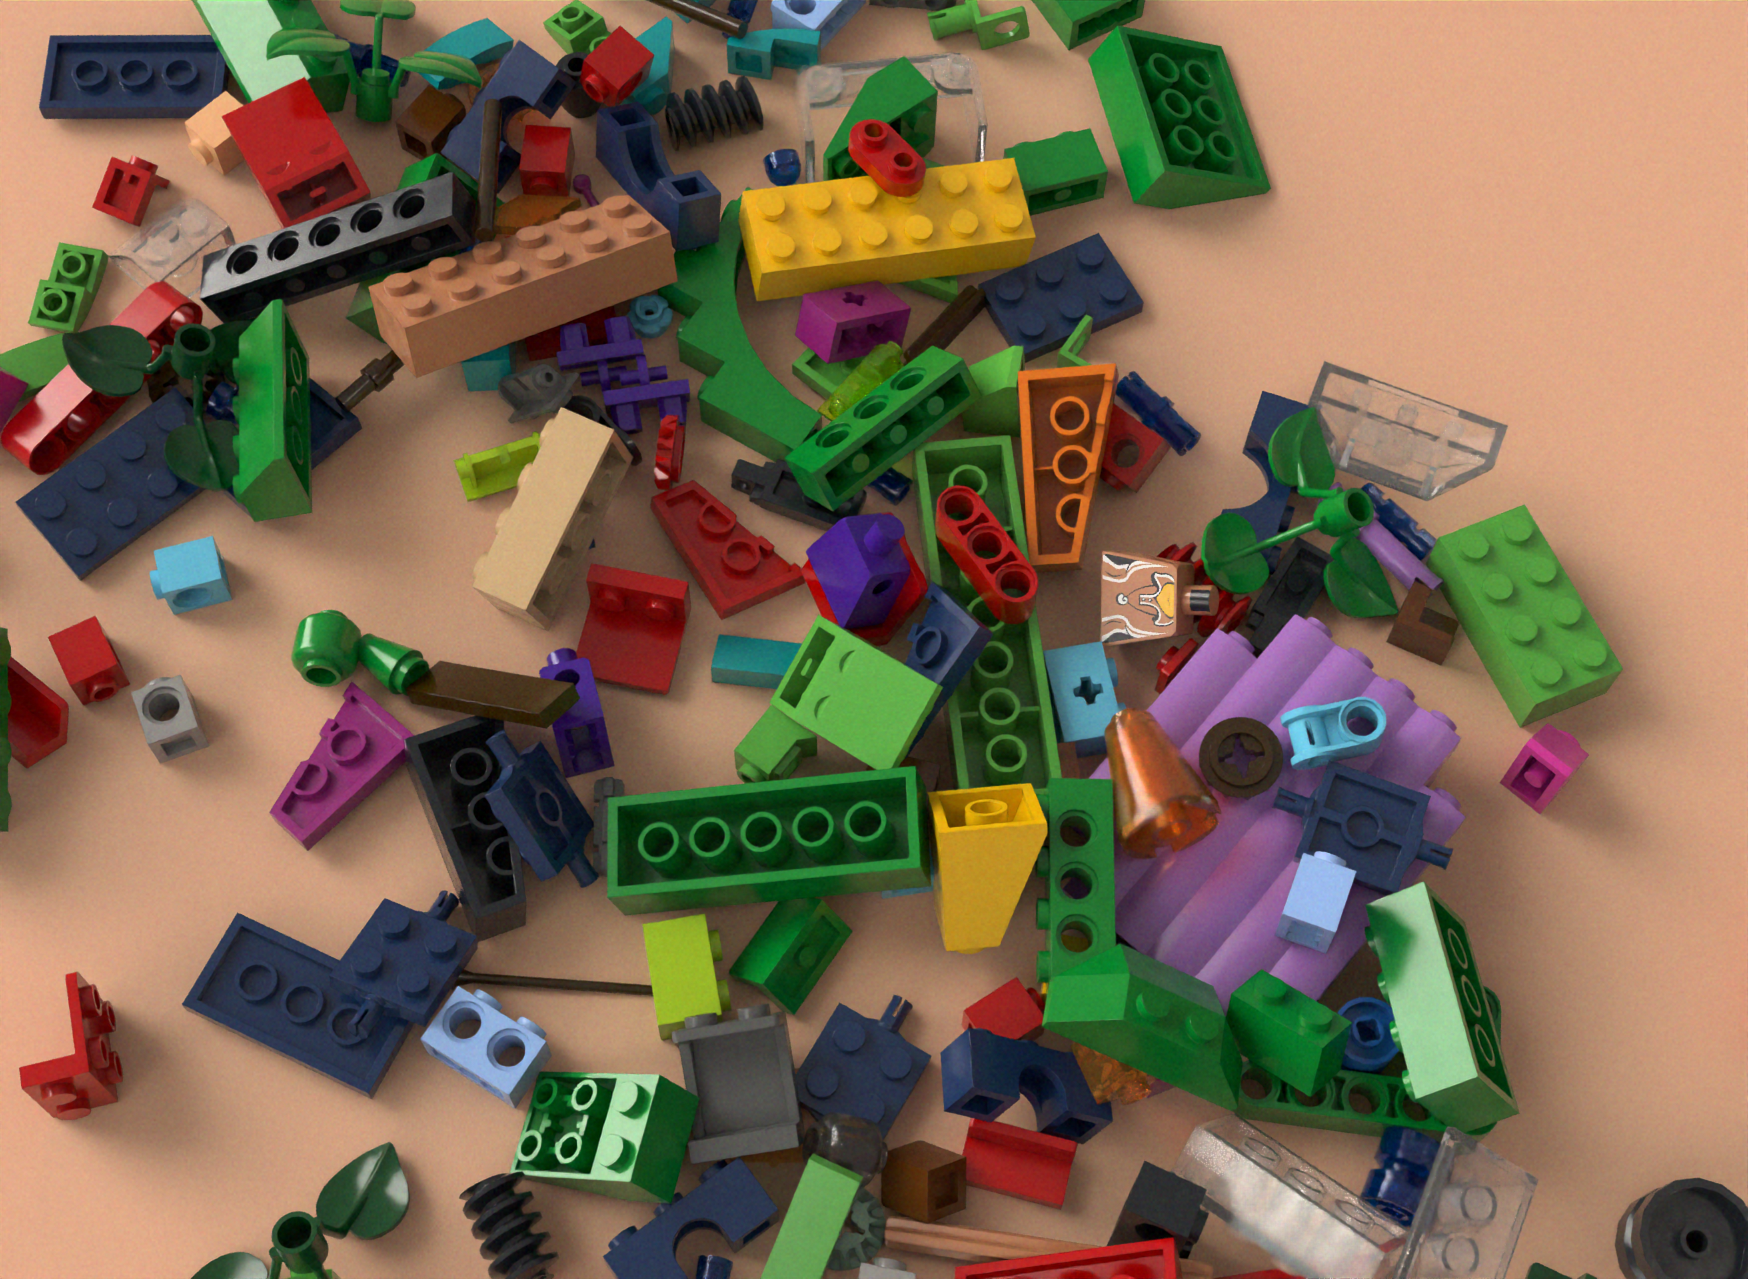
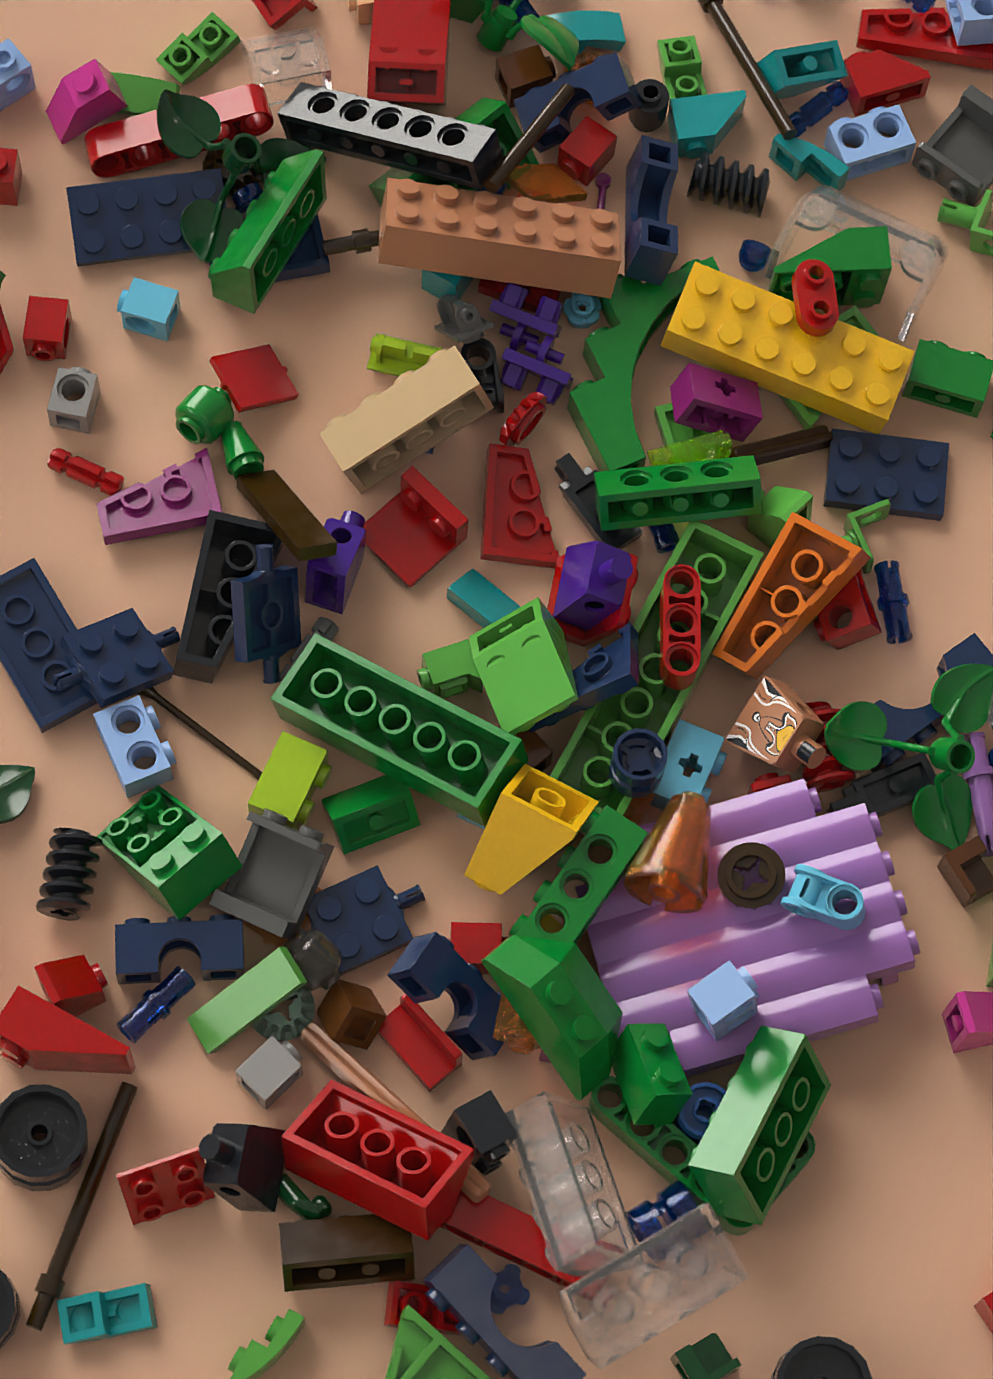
camera: 30 degrees right, 5 degrees up
red brick [579,26,654,107] -> none
dark blue plate [1272,760,1453,896] -> none
none -> red axle [47,448,124,496]
none -> red piece [209,344,299,412]
none -> dark blue wheel [609,728,668,798]

